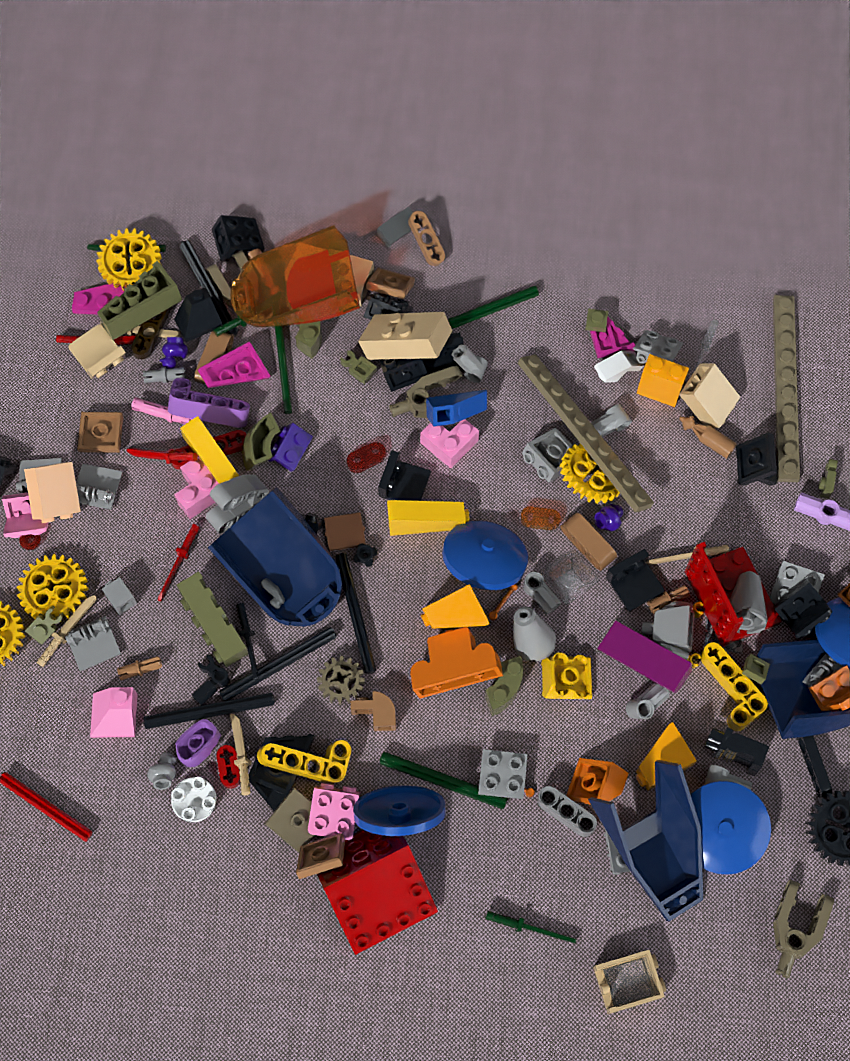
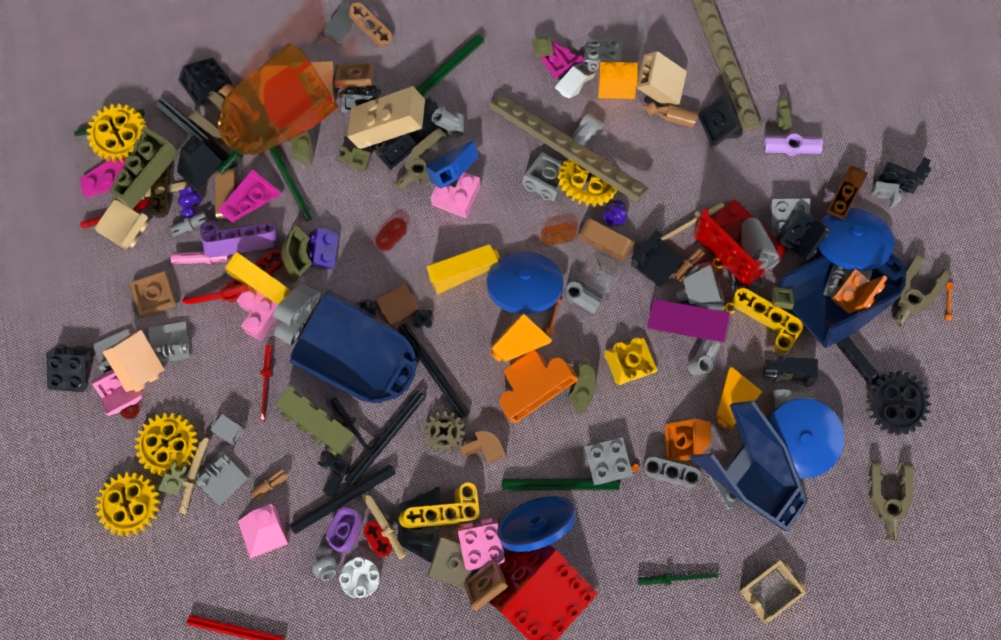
camera: 15 degrees left, 5 degrees up
dark grey arm [261,578,285,609] -> none
black bracket [378,450,431,501] -> none
light grey cone [513,607,556,662] -> none

